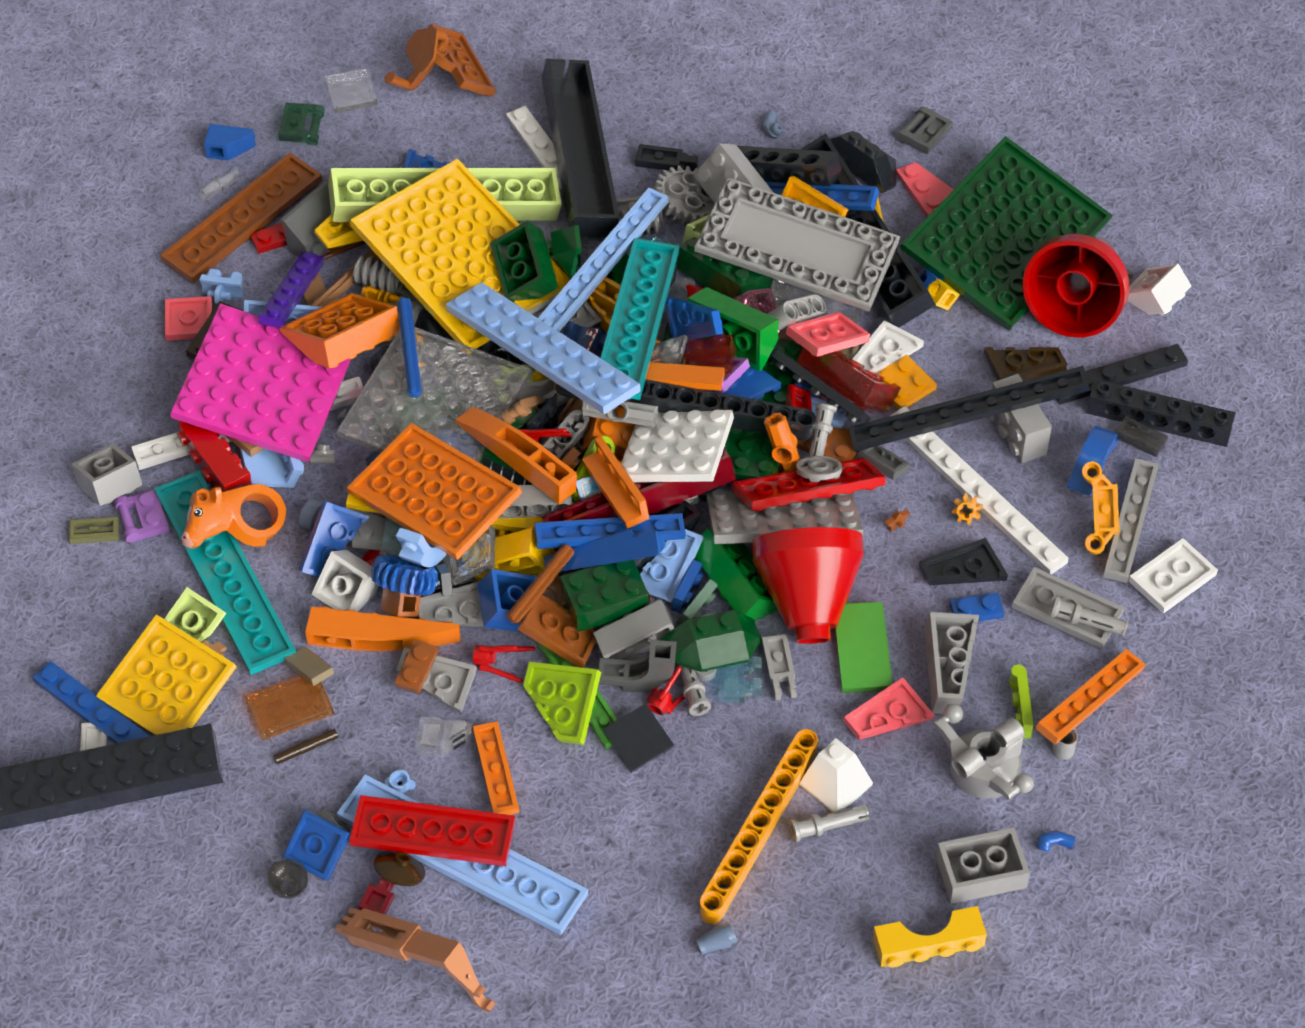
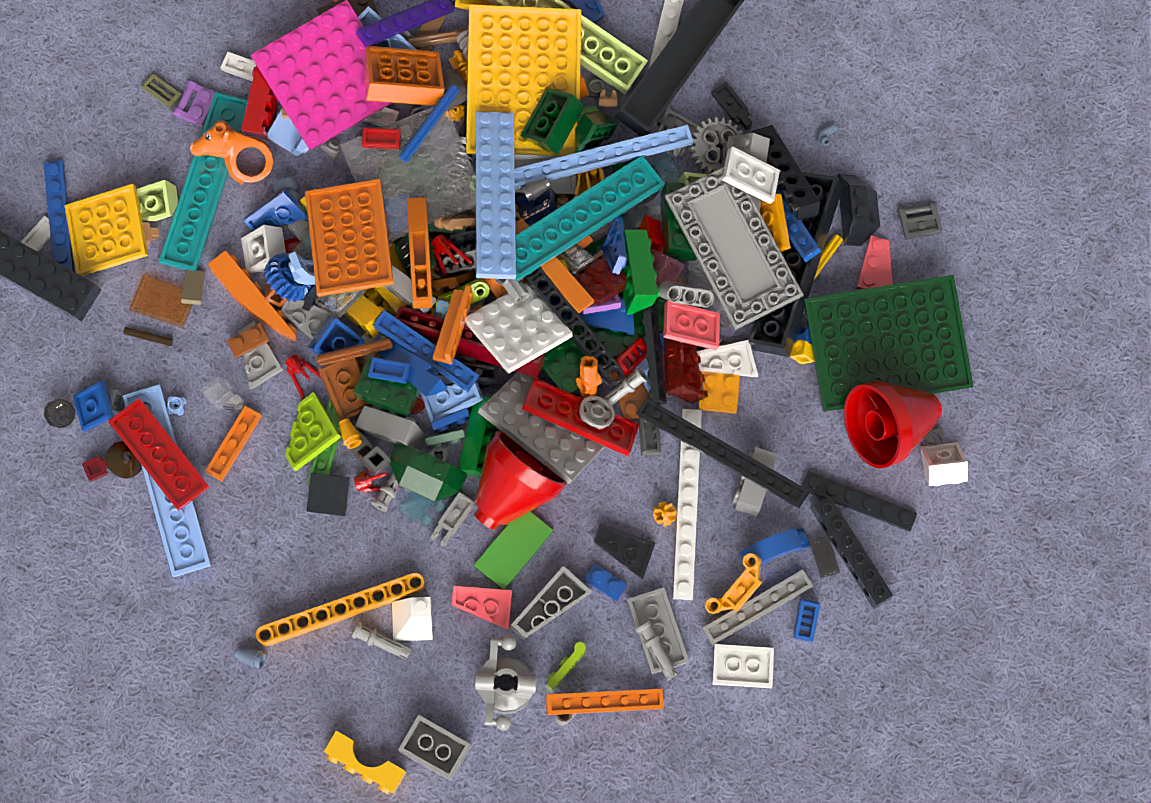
camera: 40 degrees right, 20 degrees up
light grey brick [71,443,143,506] -> none
nougat hinge [334,908,496,1012] -> none
dark orange piece [884,509,910,532] -> none
dark brown wing [984,347,1068,381] -> none
blue arm [1037,830,1076,852] -> none
none -> light orange cone [339,419,362,449]
none -> red tile [362,128,401,149]
none -> blue tile [368,357,411,384]
none -> flat silver cone [522,177,551,201]
none -> medium nougat tile [599,89,618,108]
none -> white plate [722,146,780,204]
none -> blue slope [793,598,821,642]

